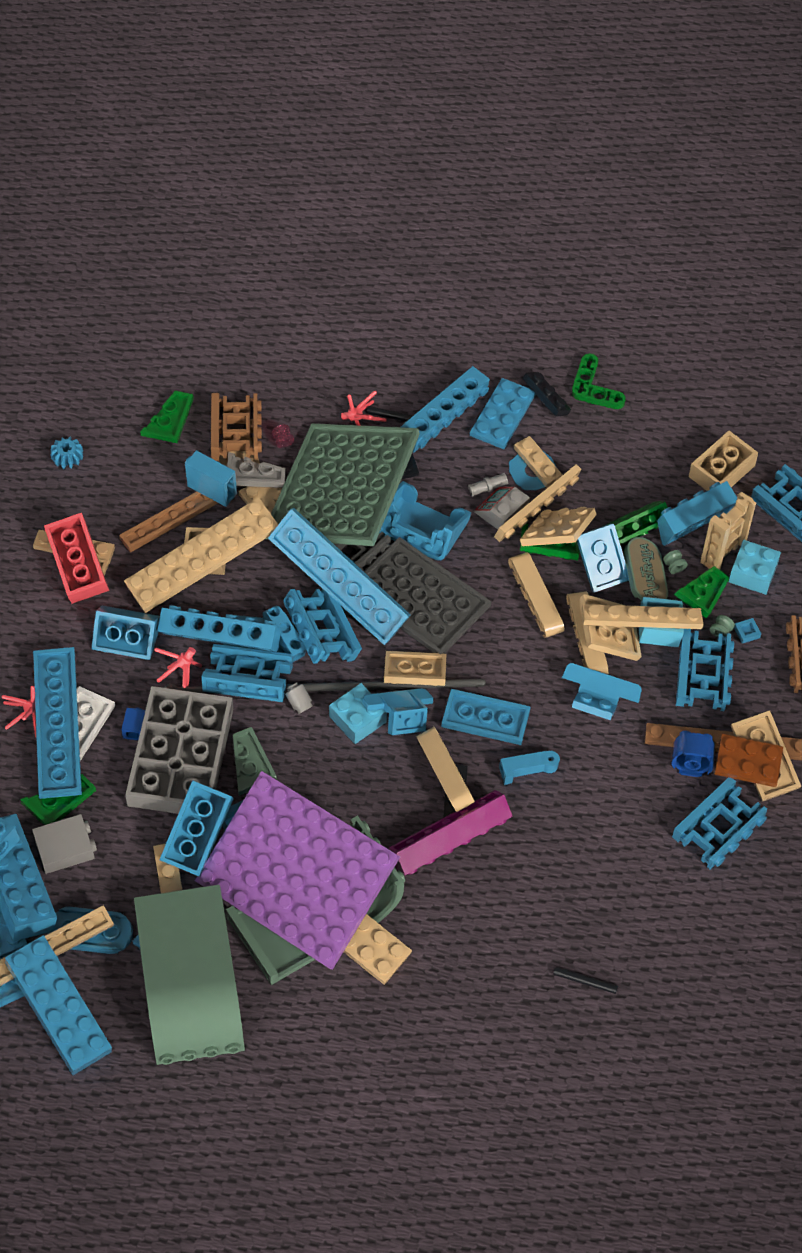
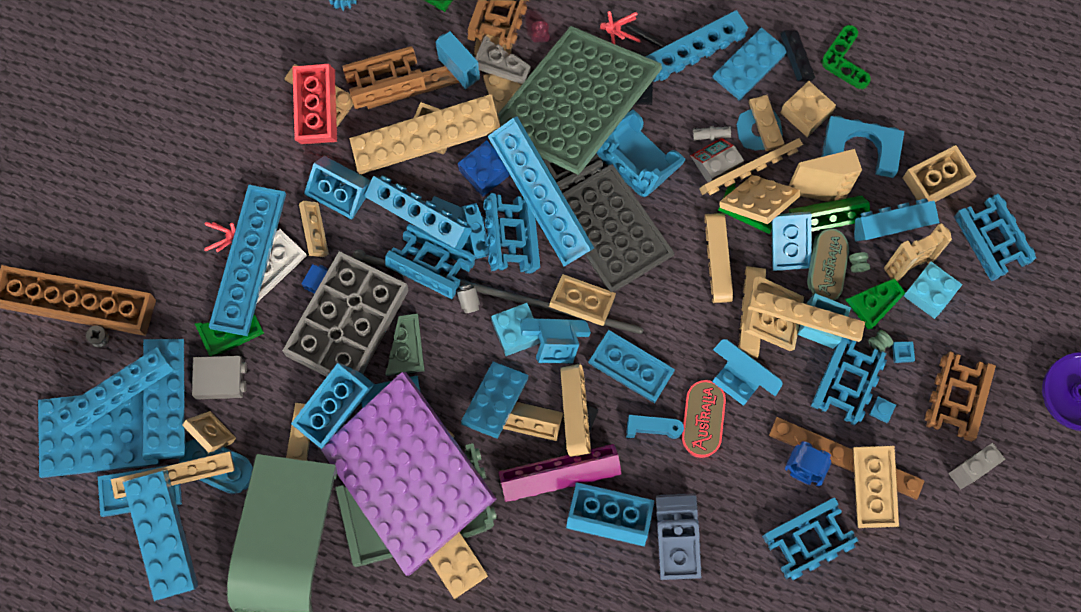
camera: 20 degrees right, 15 degrees up
coral plant [154,647,202,688] -> none
dark orange plate [714,734,783,787] -> none
none -> tan plate [183,411,236,453]
none -> tan plate [299,201,329,257]
none -> medium nougat fence [342,46,426,109]
none -> blue brick [458,140,510,197]
none -> dark azure plate [461,362,529,439]
none -> tan panel [503,402,563,441]
none -> dark azure slope [566,482,654,546]
none -> sand blue piece [656,493,701,580]
none -> dark tan tile [682,380,726,458]
none -> tan brick [781,81,836,137]
none -> tan slope [789,149,862,202]
none -> dark azure arch [821,116,904,178]
none -> dark azure plate [869,396,896,423]

